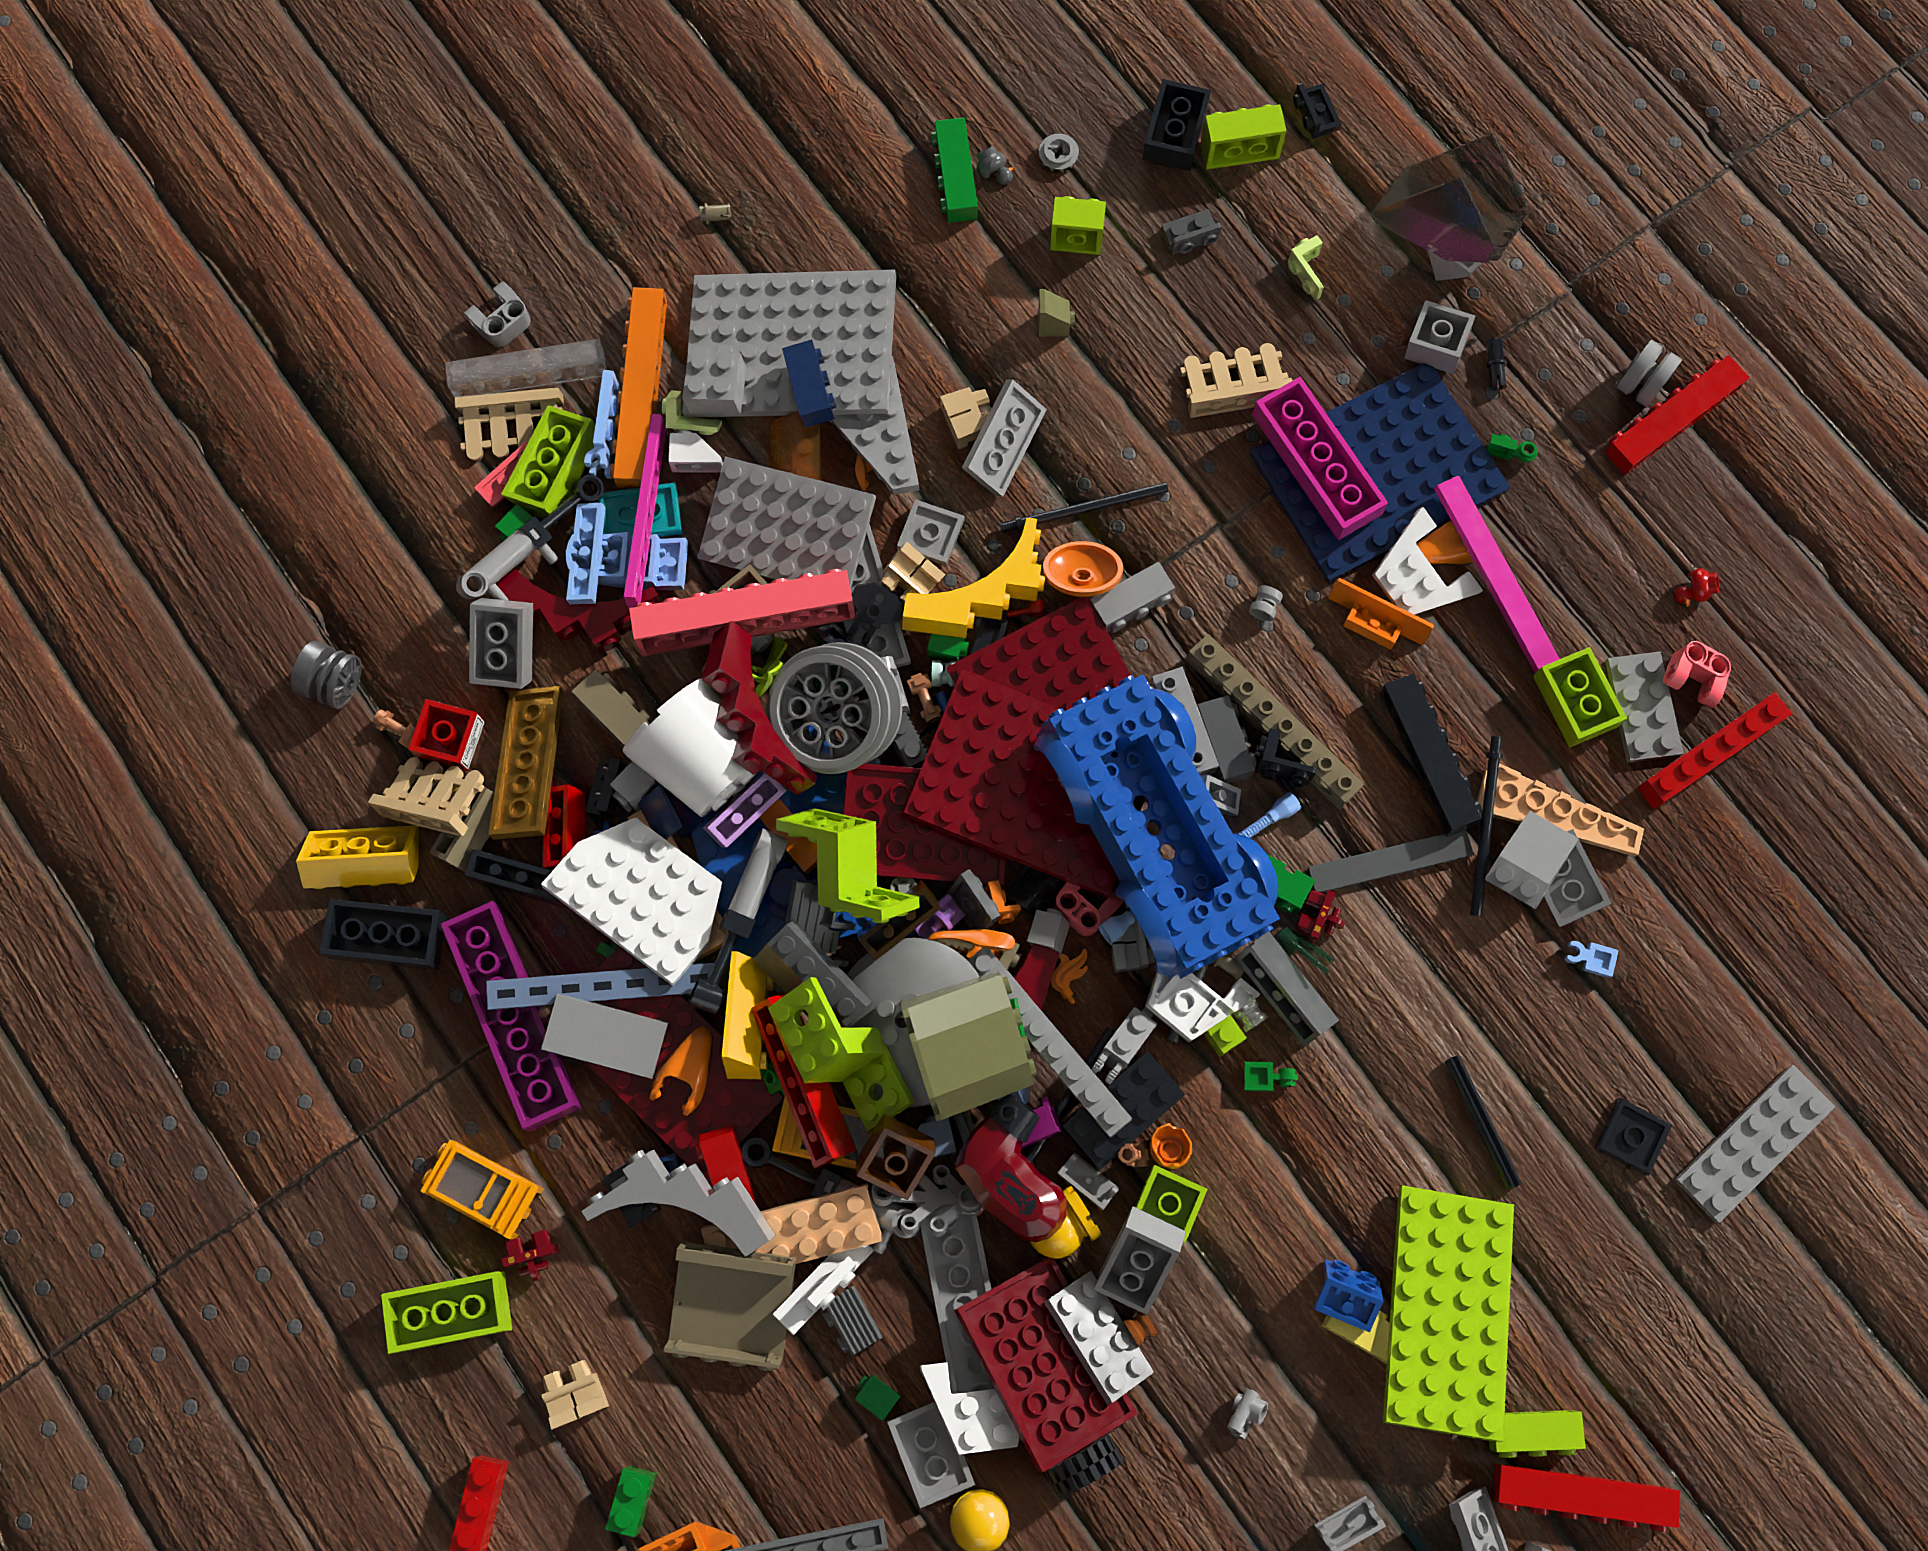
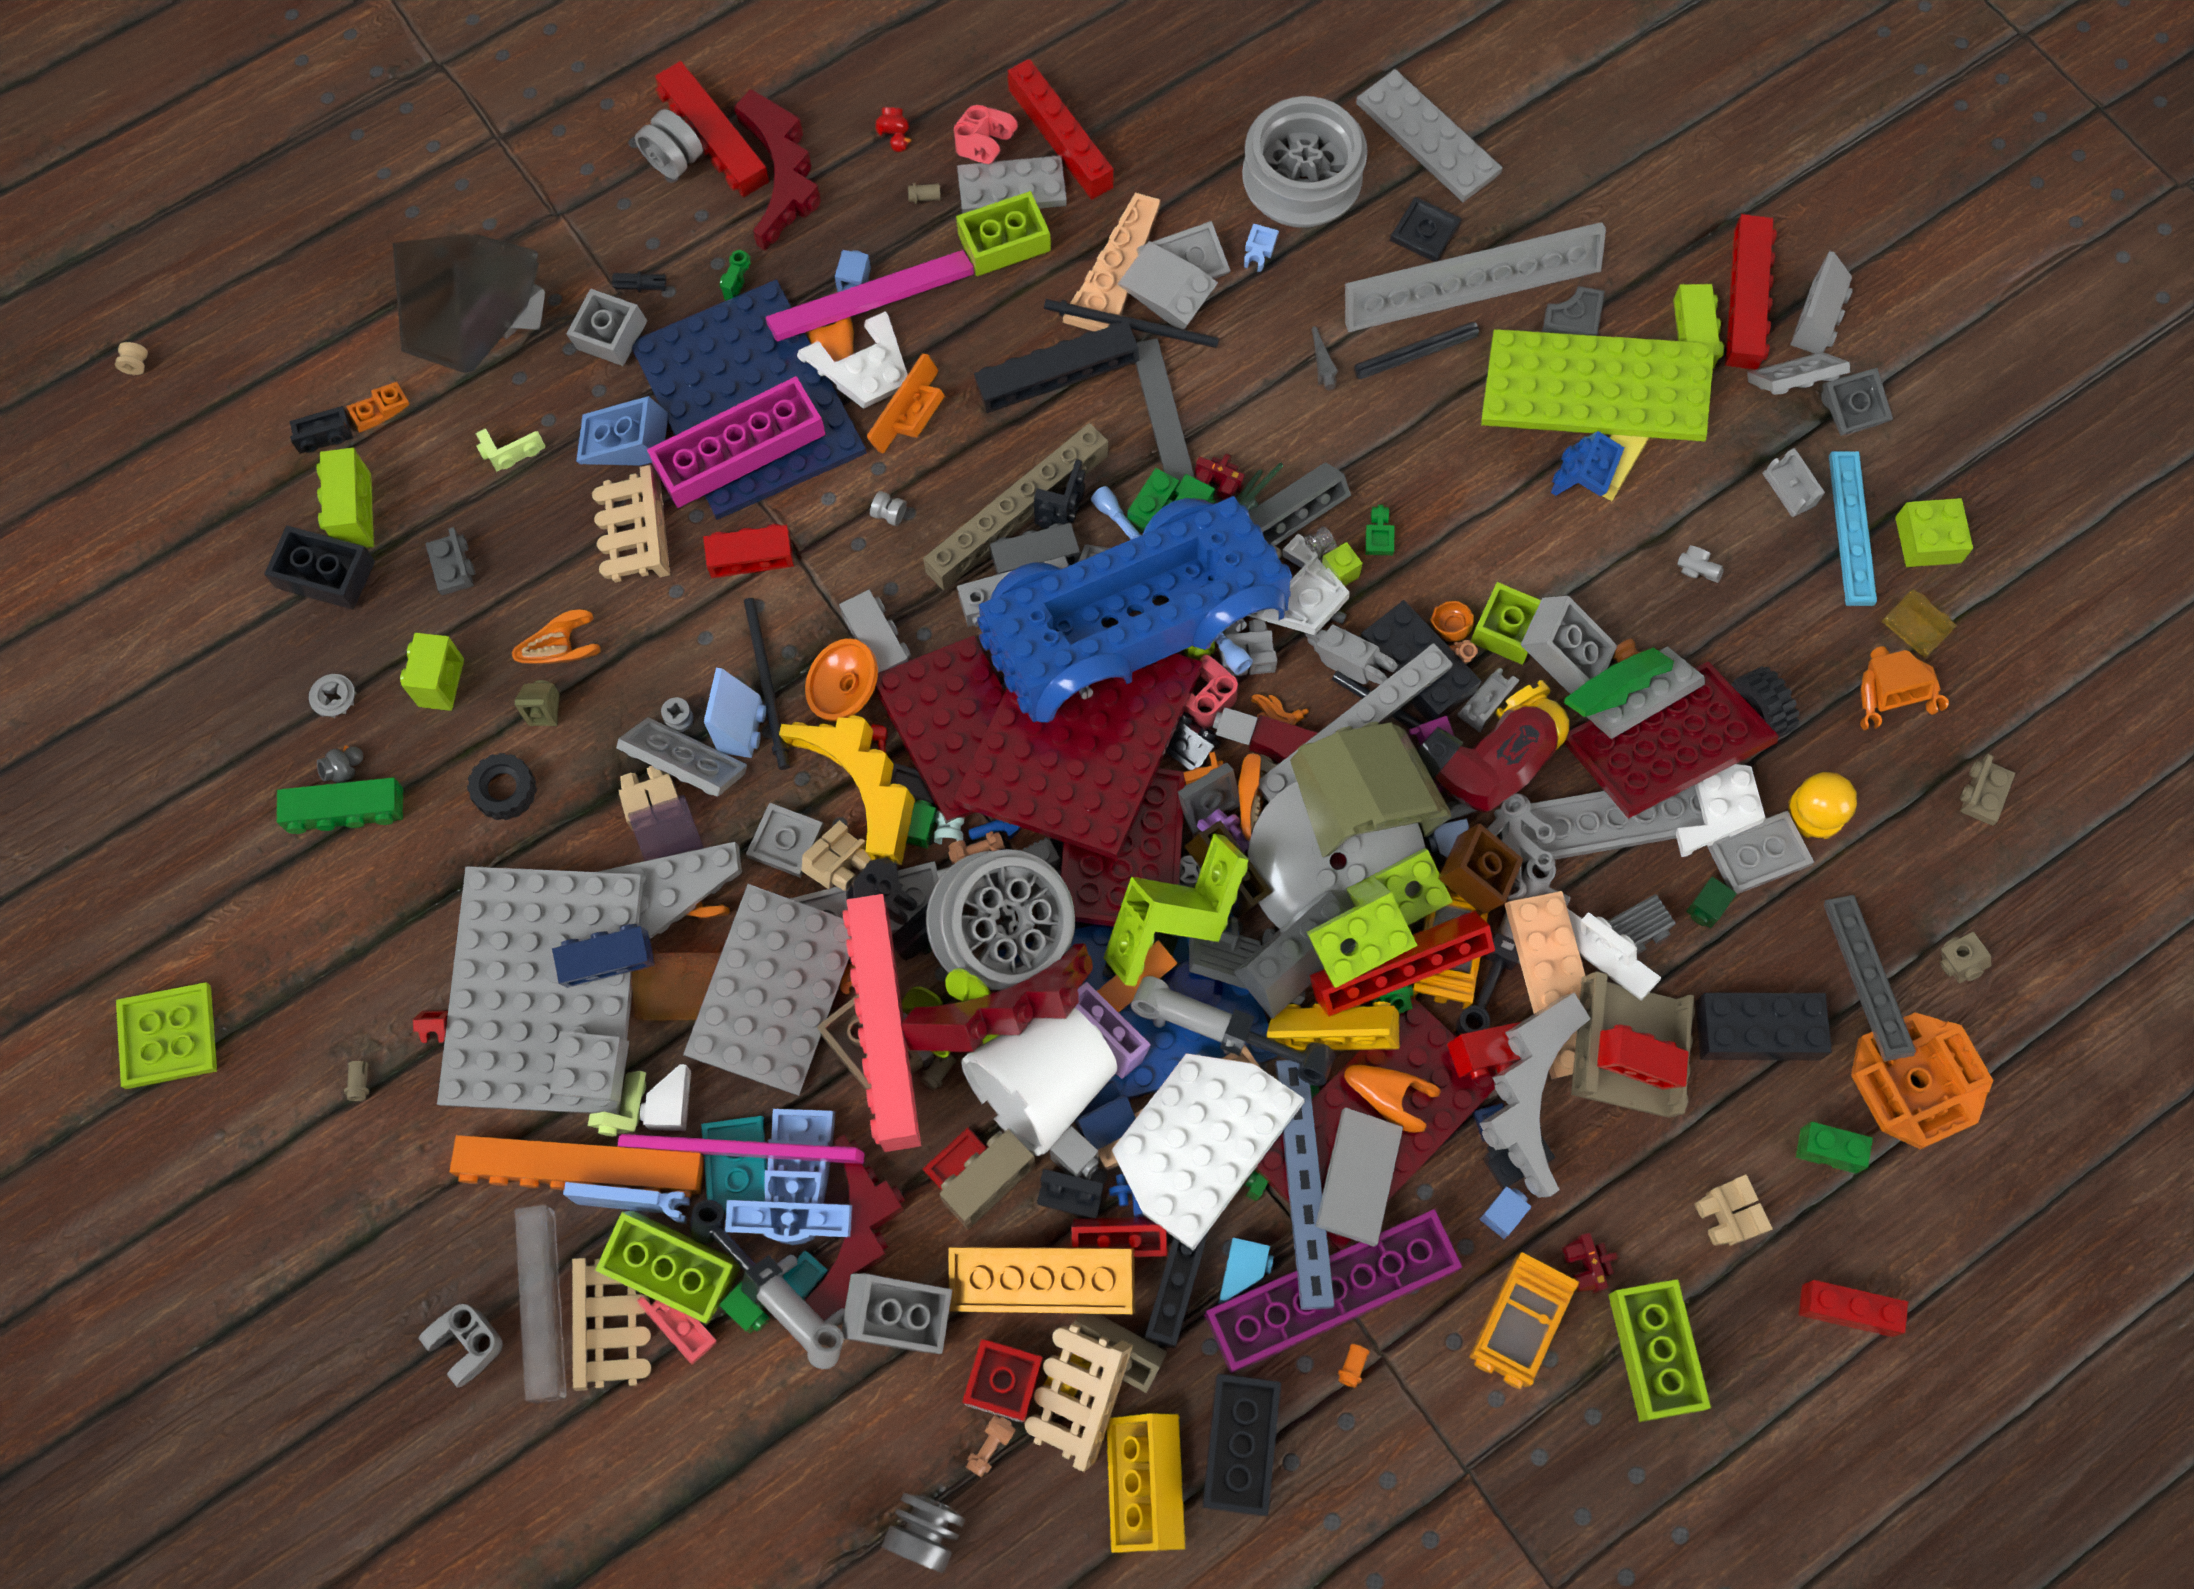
camera: 90 degrees left, 5 degrees down
none -> lime plate [116,982,217,1089]
none -> orange slope [346,382,409,433]
none -> red tile [413,1010,448,1043]
none -> black tyre [467,753,537,820]
none -> orange animal [512,609,601,664]
none -> medium blue slope [576,396,668,466]
none -> clear purple tile [628,795,704,861]
none -> light grey wheel [661,697,694,732]
none -> red brick [703,524,794,579]
none -> light blue slope [704,668,766,758]
none -> dark red arch [734,89,821,251]
none -> teal tile [782,1250,829,1301]
none -> medium blue brick [835,250,871,292]
none -> dark tan pin [908,183,941,204]
none -> red tile [923,1128,987,1190]
none -> green brick [1127,468,1180,534]
none -> medium azure slope [1219,1238,1274,1304]
none -> light grey wheel [1242,96,1367,228]
none -> flat silver piece [1312,327,1338,390]
none -> orange pin [1337,1344,1370,1388]
none -> light grey plate [1345,222,1606,332]
none -> medium blue brick [1479,1186,1532,1239]
none -> dark grey tile [1542,286,1605,336]
none -> green slope [1564,648,1674,717]
none -> red brick [1597,1025,1689,1090]
none -> black brick [1695,993,1832,1061]

